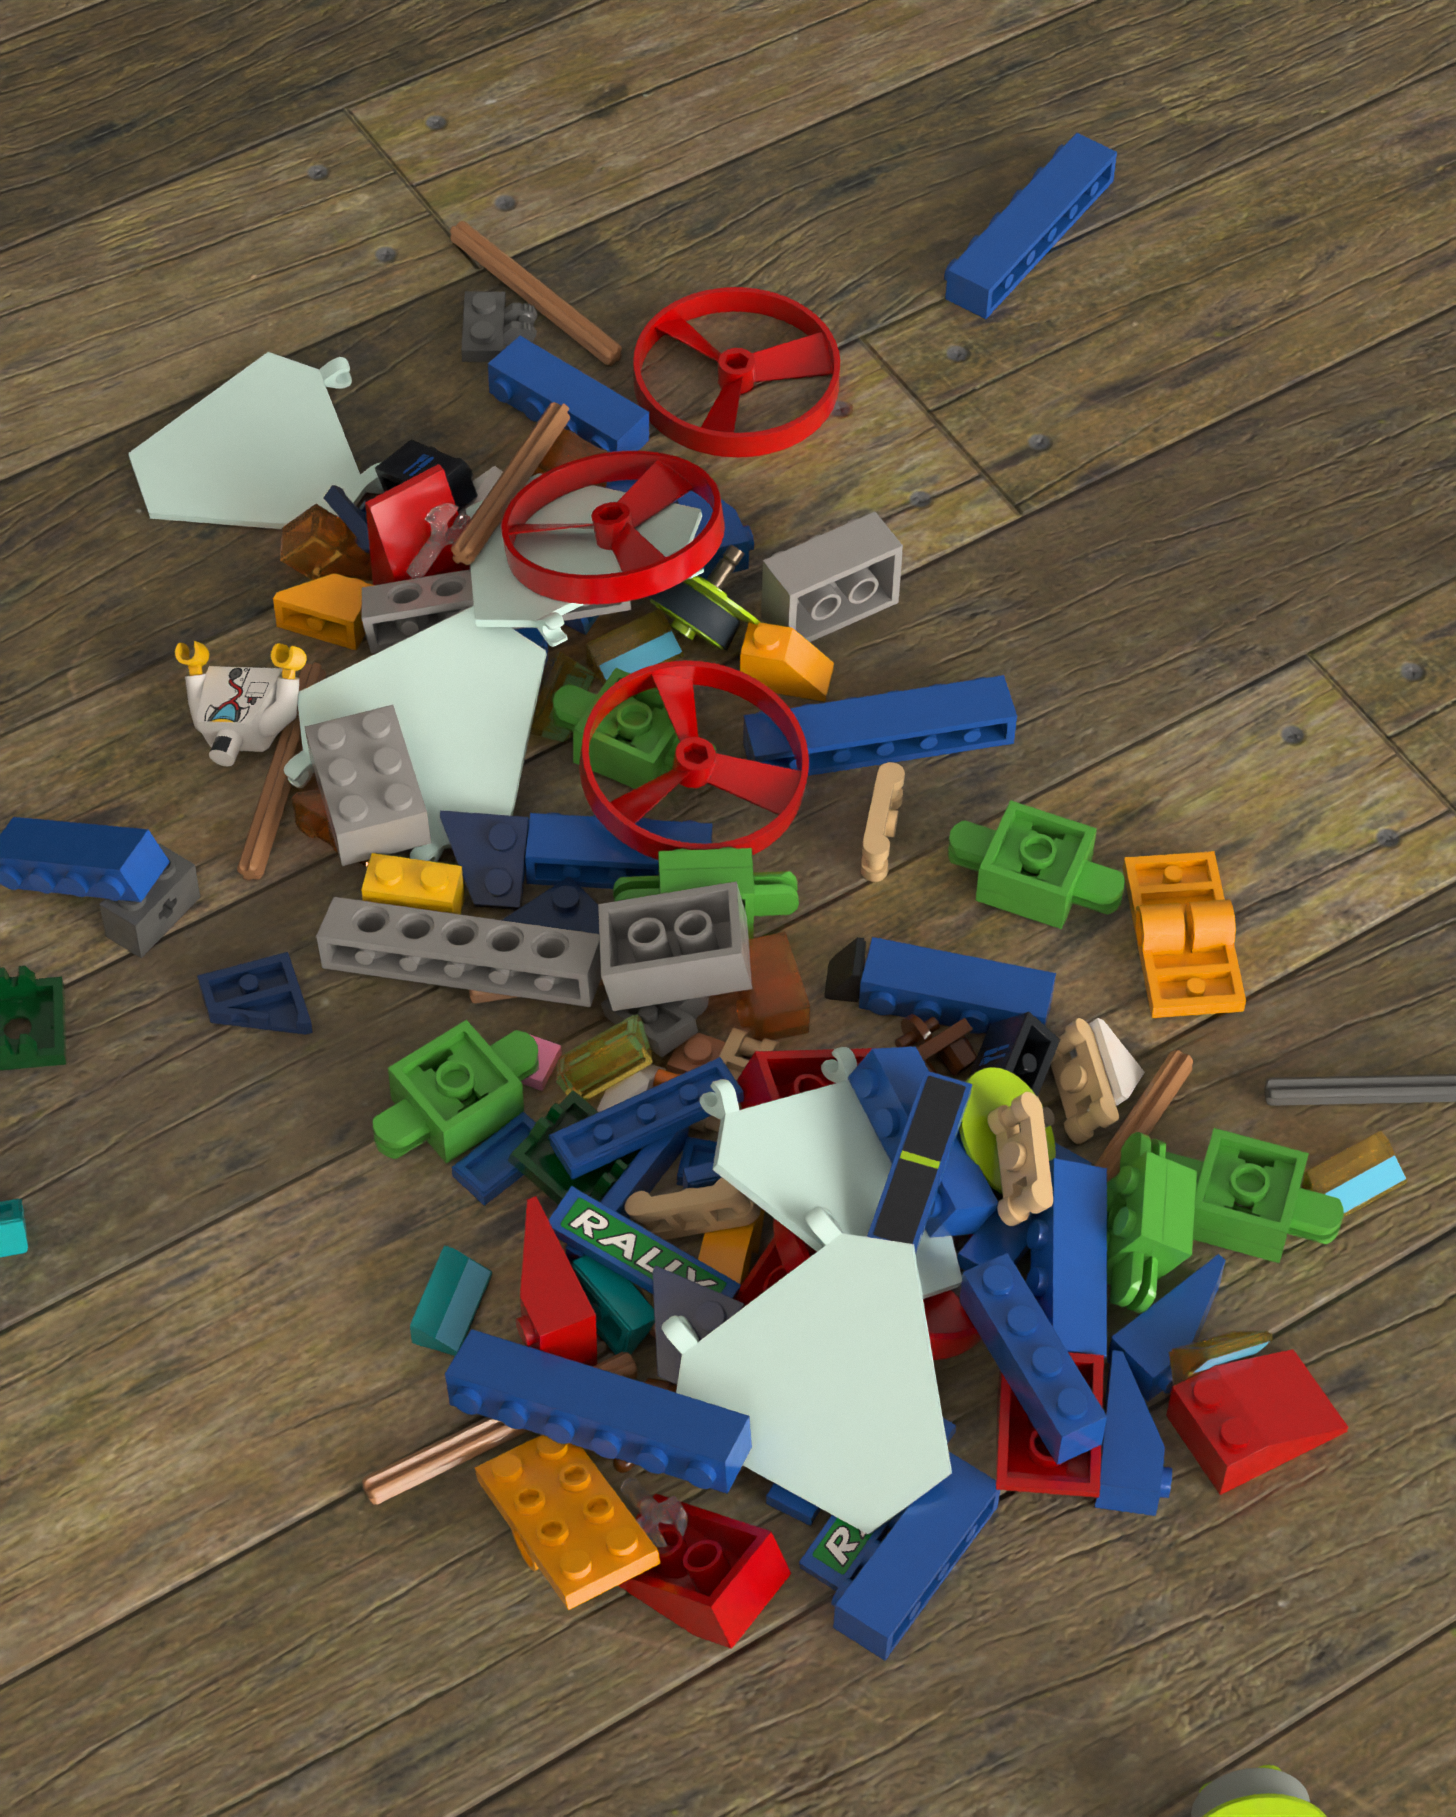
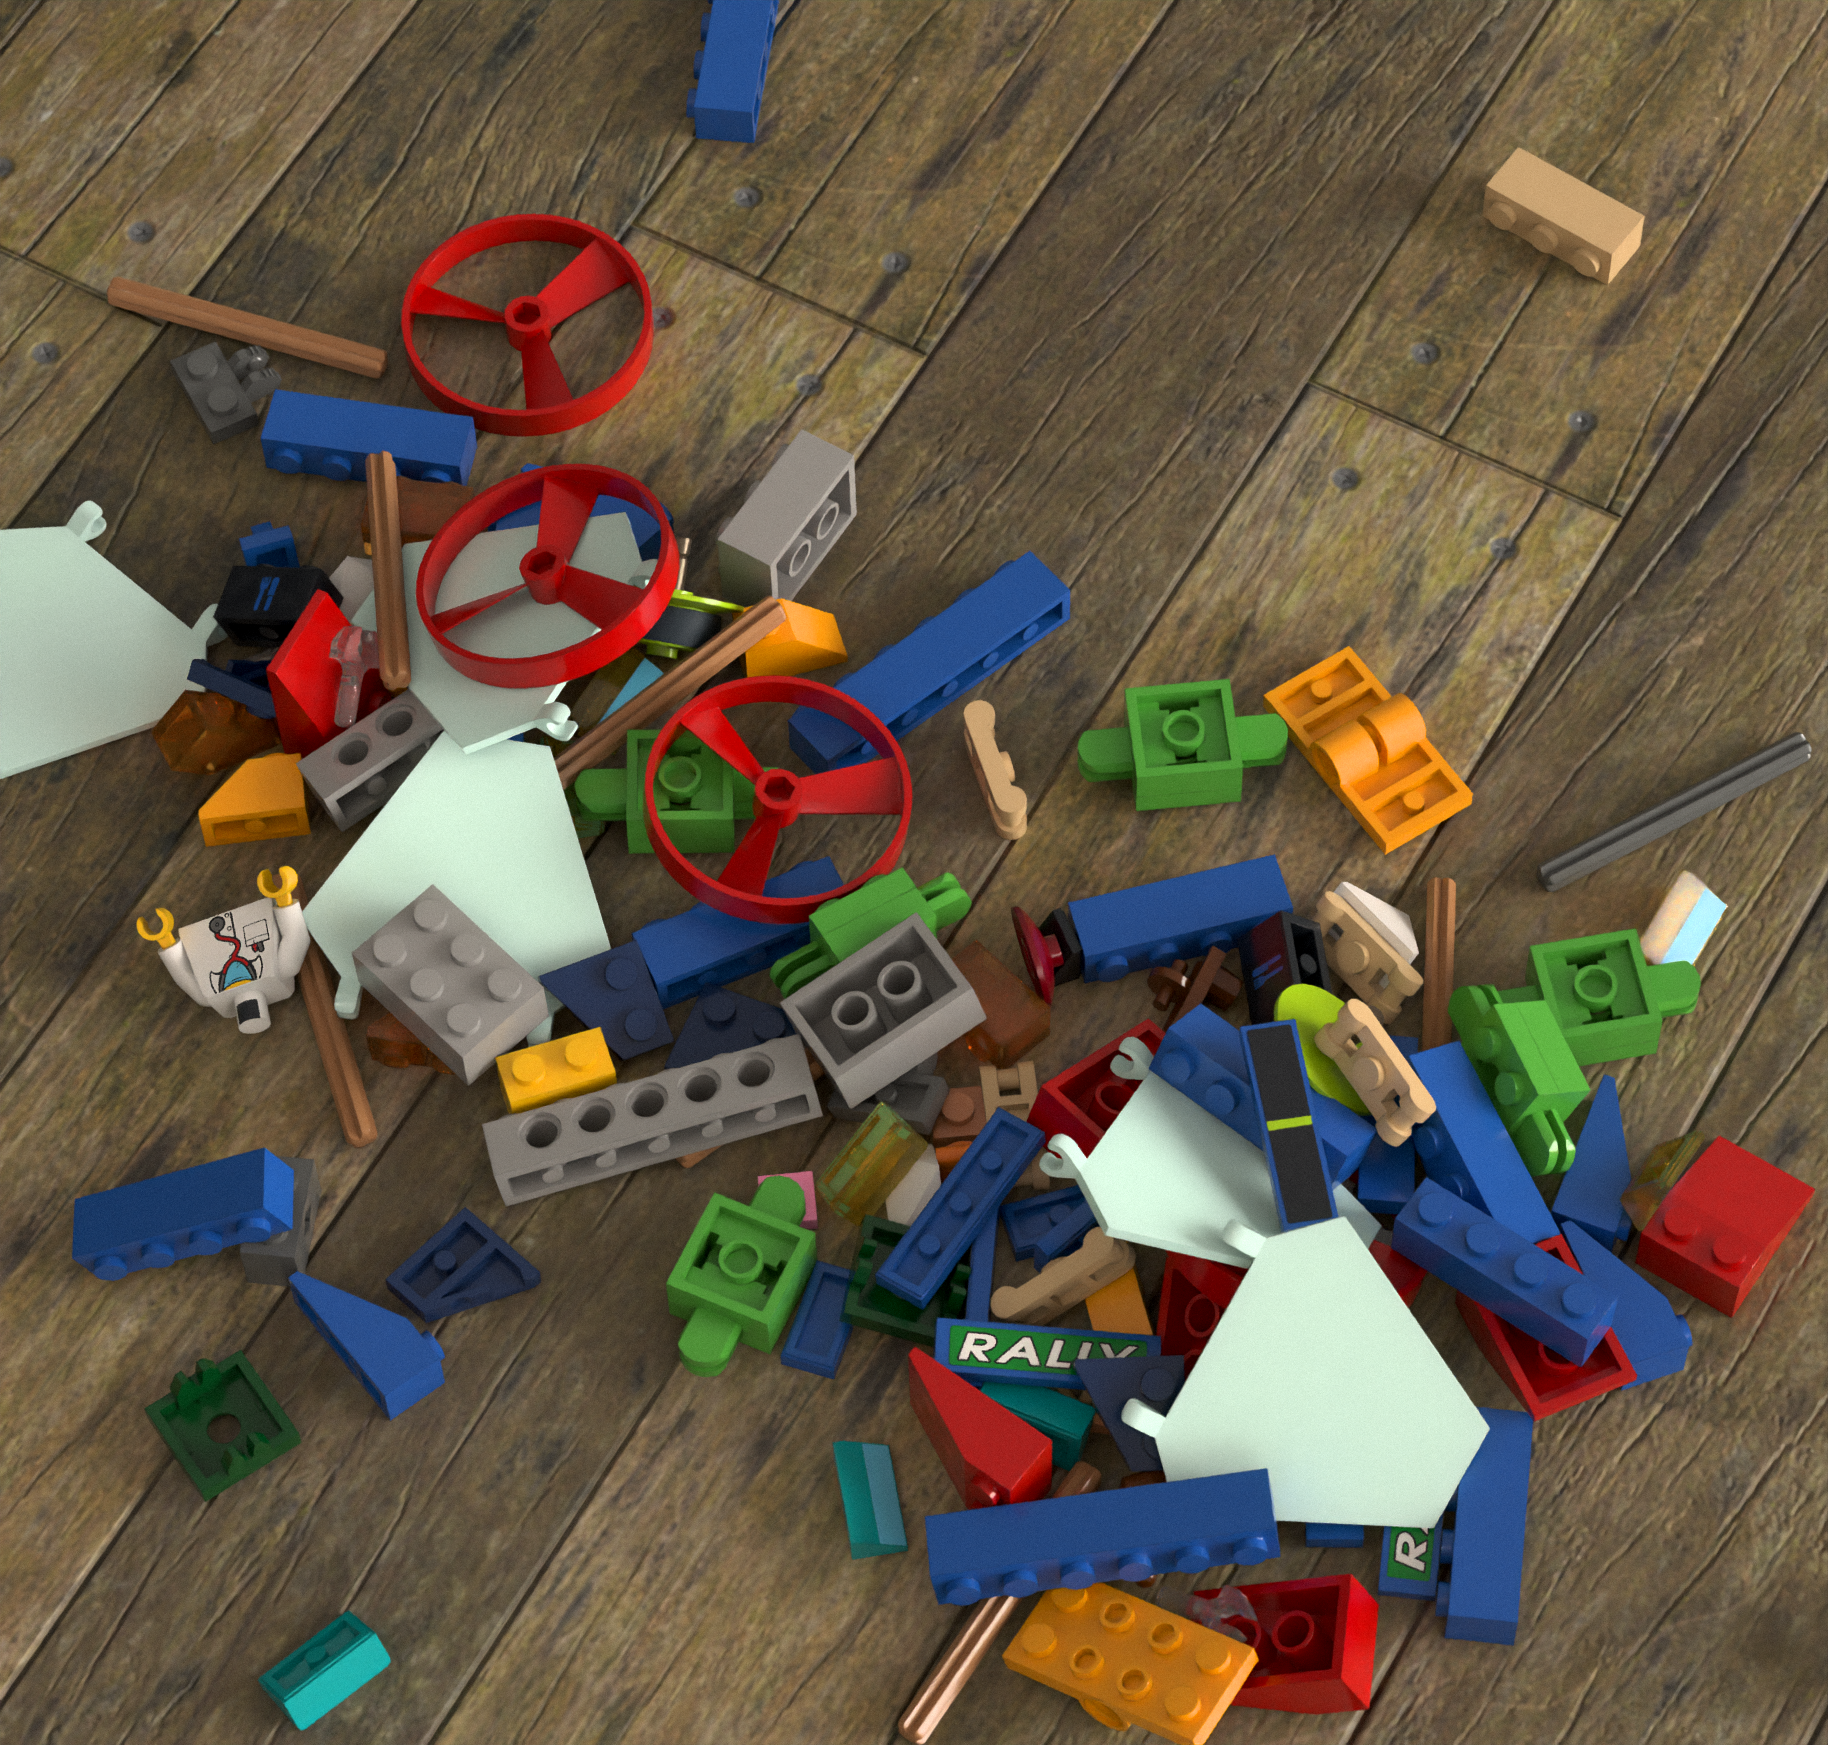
camera: 25 degrees left, 5 degrees up
none -> blue tile [239,521,300,568]
none -> blue slope [288,1271,445,1421]
none -> medium nougat axle [554,596,786,790]
none -> dark red dish [1011,905,1064,1011]

